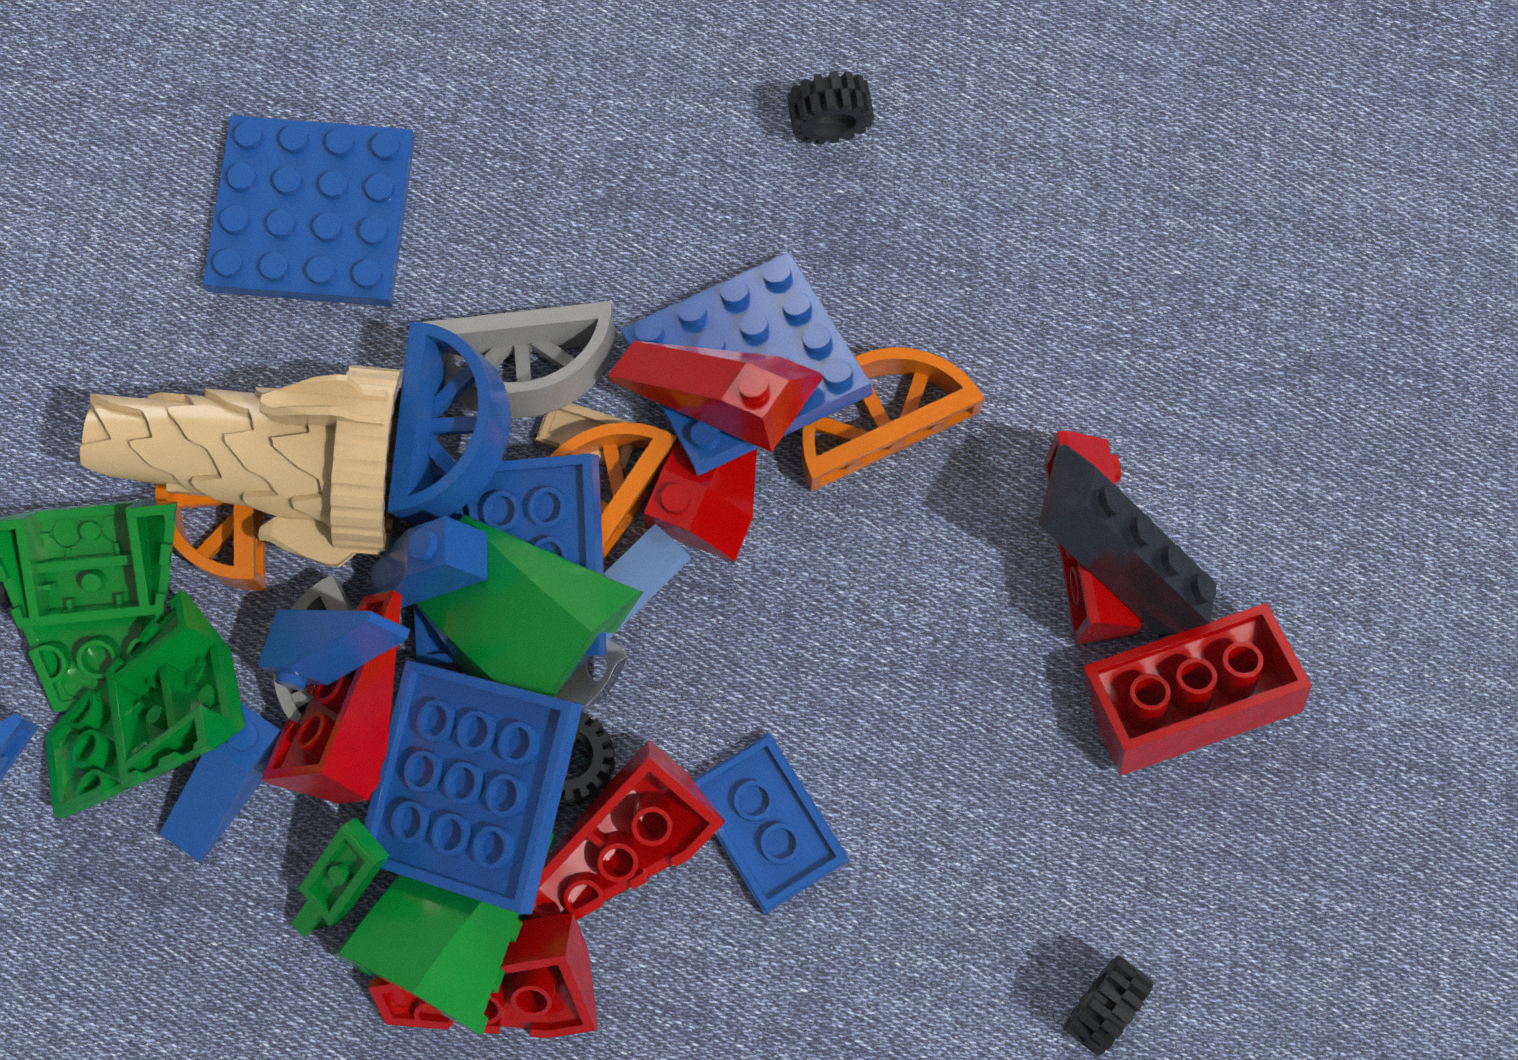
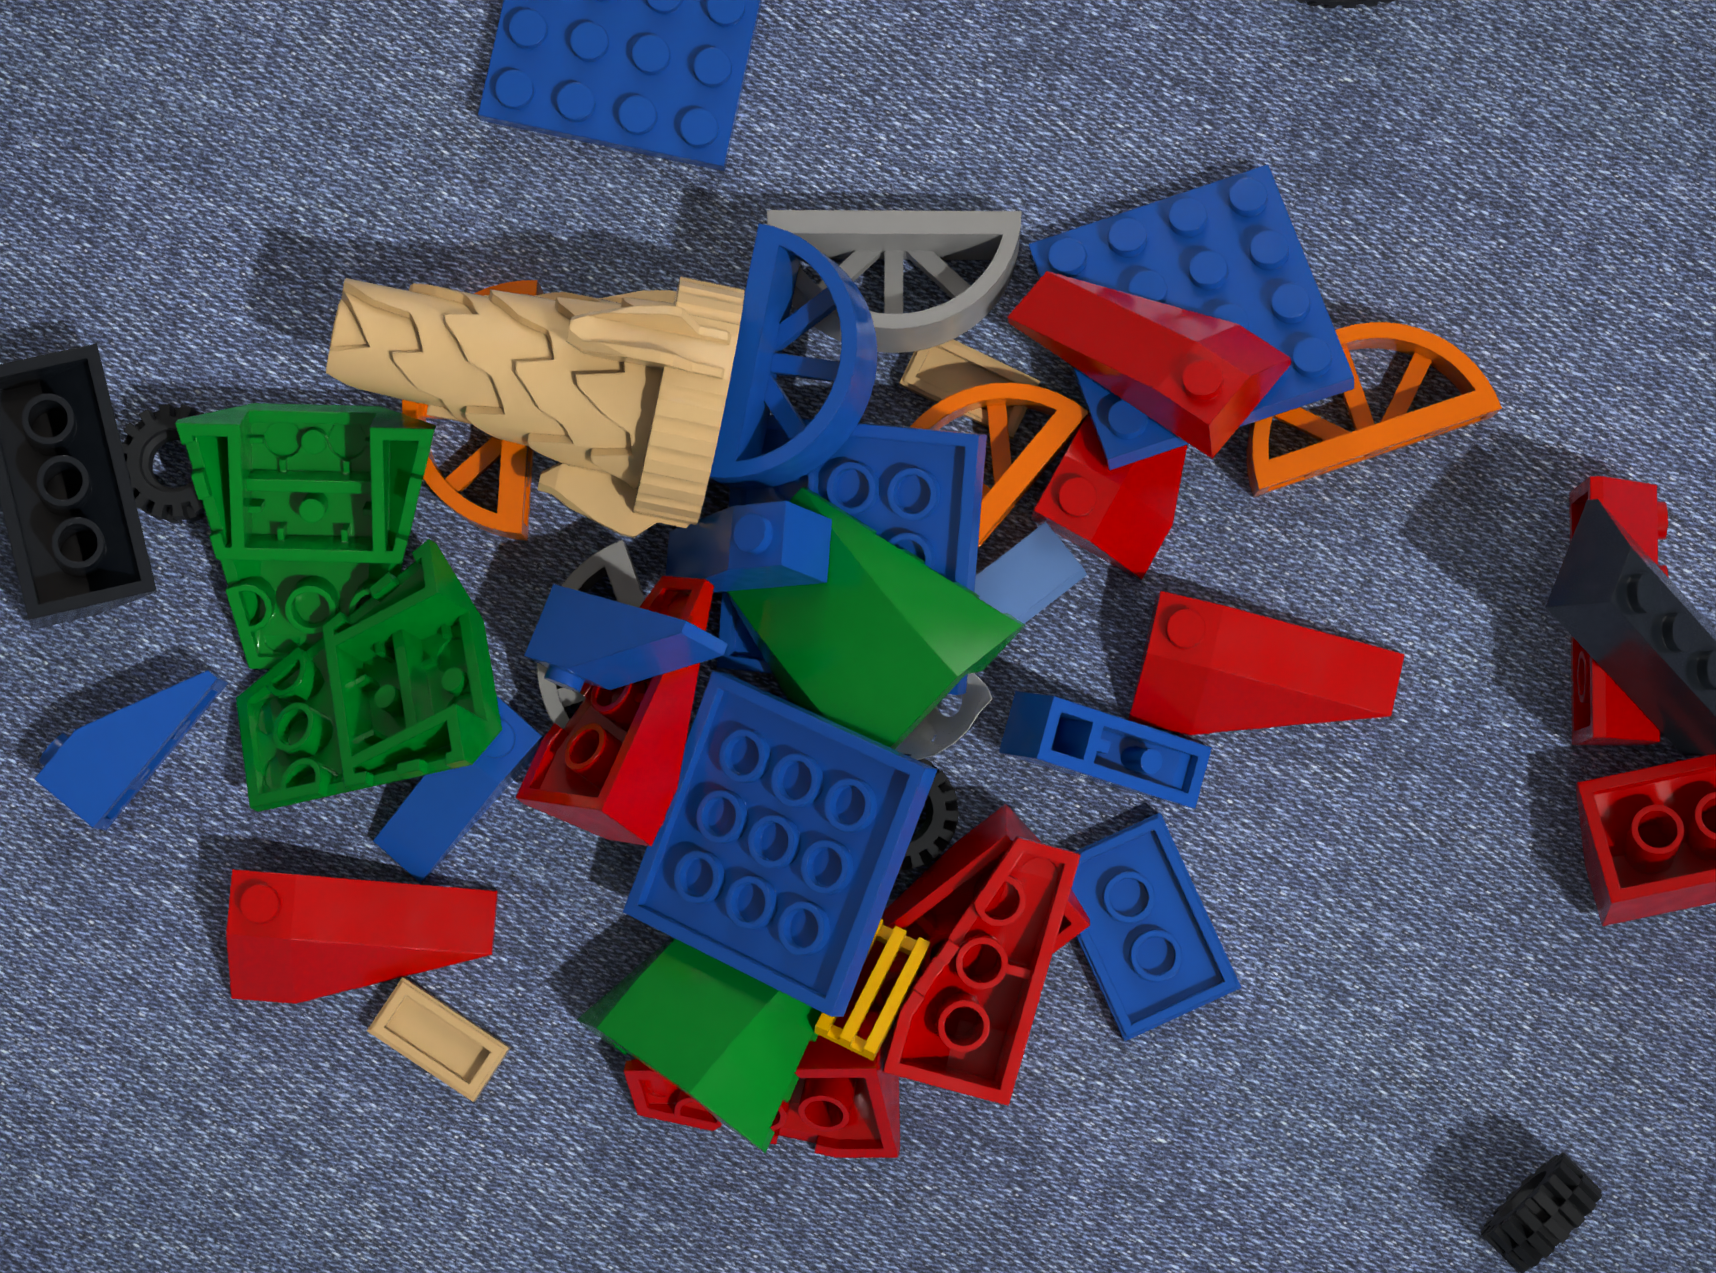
camera: 15 degrees right, 10 degrees up
green hinge [291,818,390,938] -> none
none -> red wedge [226,869,498,1004]
none -> tan tile [367,977,511,1102]
none -> yellow tile [814,919,931,1061]
none -> red wedge [882,836,1081,1106]
none -> blue slope [999,691,1212,809]
none -> red wedge [1128,591,1405,736]

